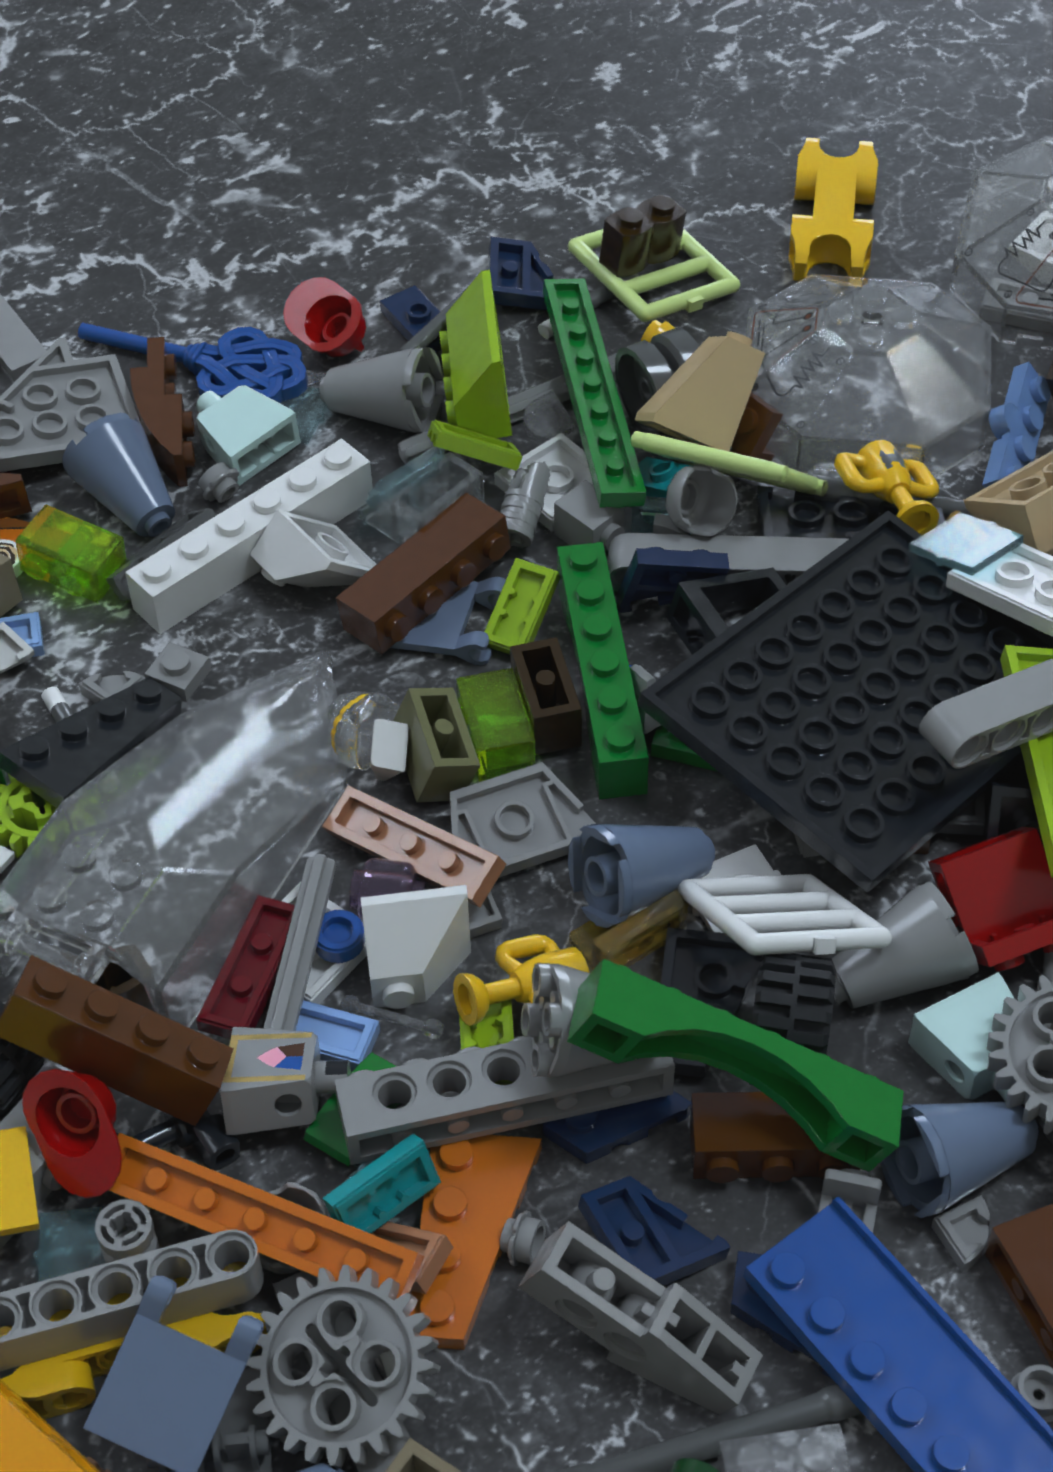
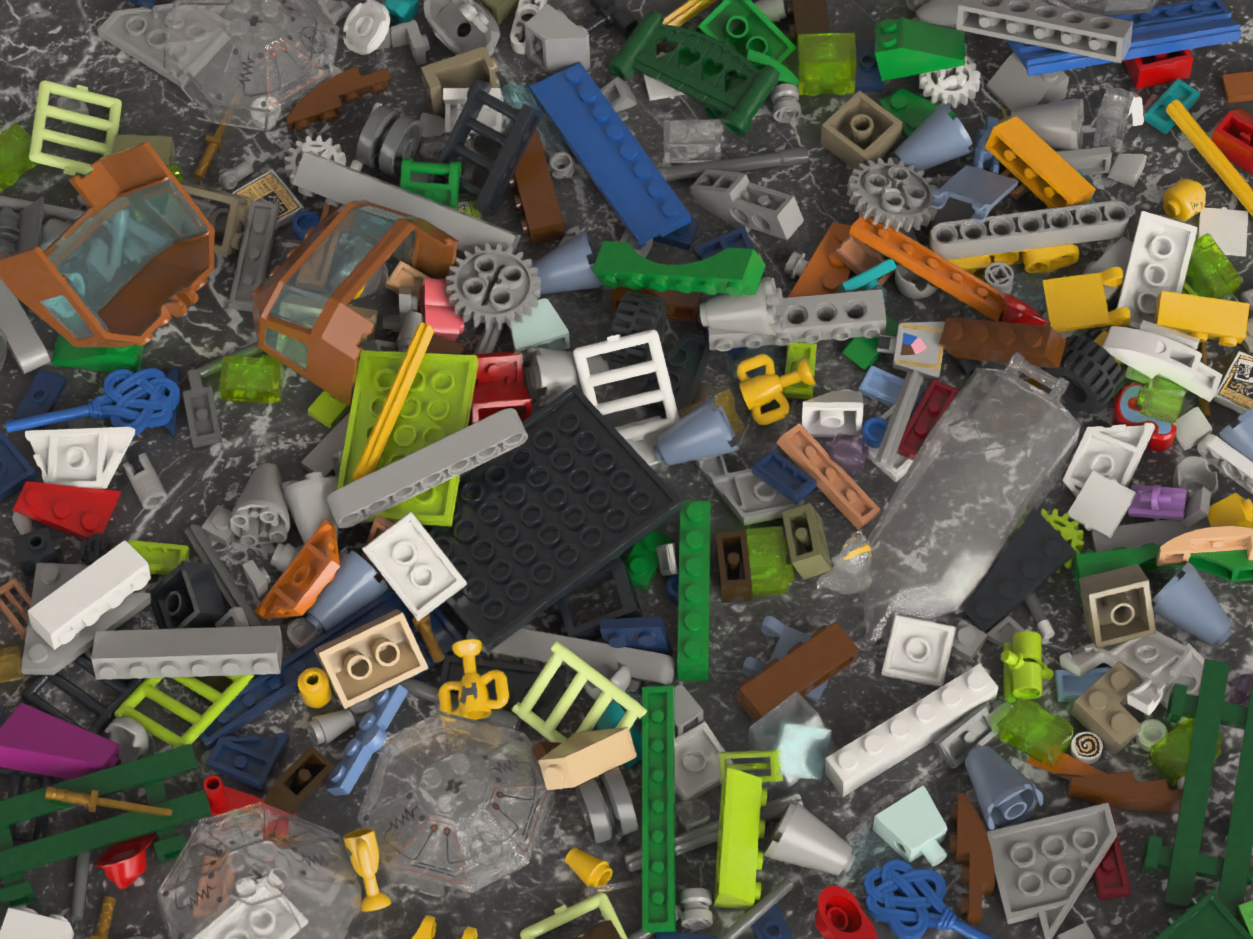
camera: 170 degrees left, 10 degrees up
light grey plate [198,462,239,503] -> none
white slope [250,510,377,587] -> none
white slope [370,719,409,781] -> none
lime plate [484,558,561,655] -> none
light grey hinge [500,462,551,547] -> none
clear light blue piece [909,512,1023,576] -> none
none -> yellow piece [343,828,392,912]
none -> clear hinge [584,874,642,898]
none -> light grey wheel [680,888,713,930]
none -> dark blue plate [752,449,817,505]
none -> white tile [882,614,956,687]
none -> lime pin [1001,631,1054,704]

